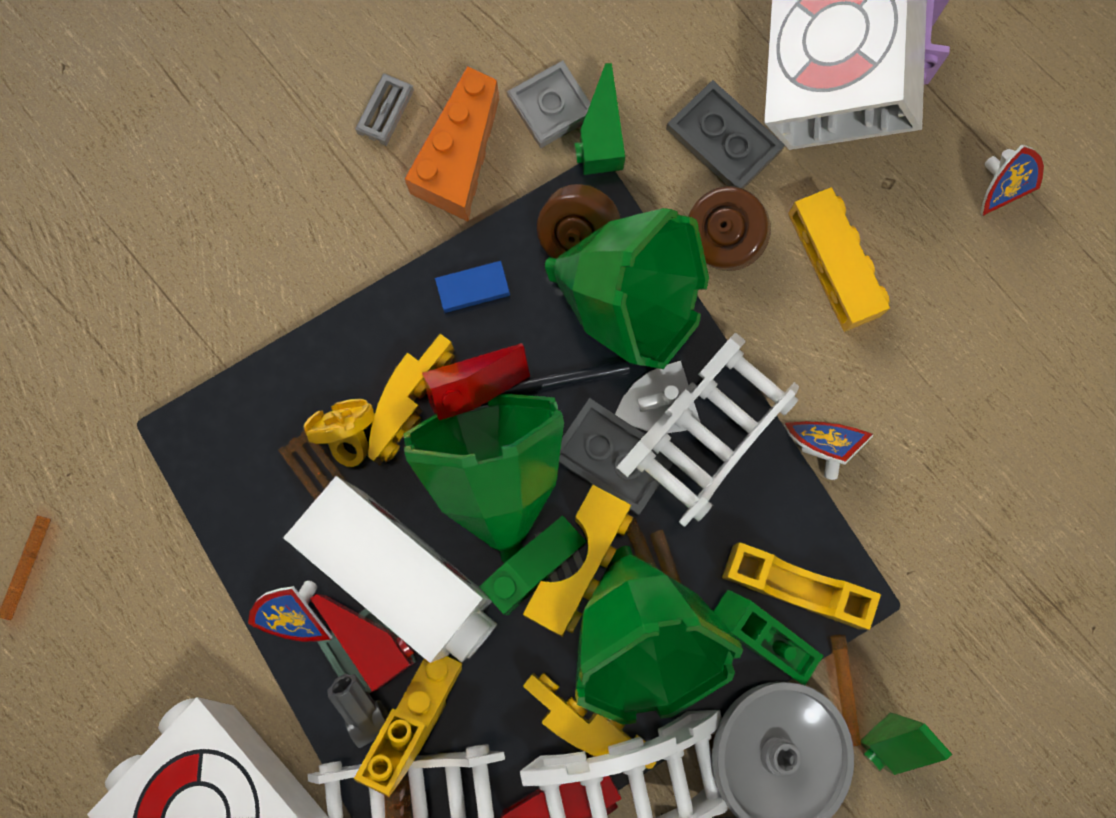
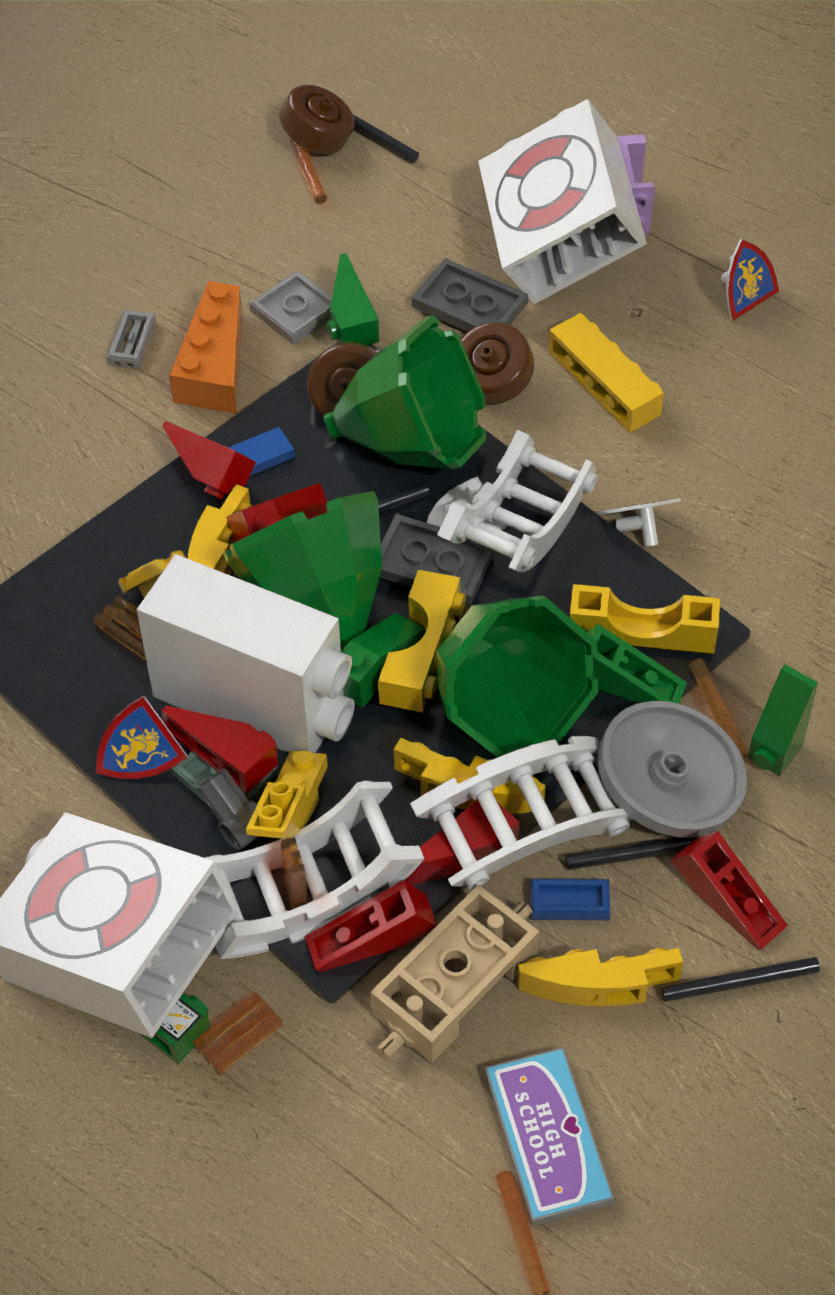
camera: 15 degrees left, 25 degrees down
none -> red slope [162,420,256,500]

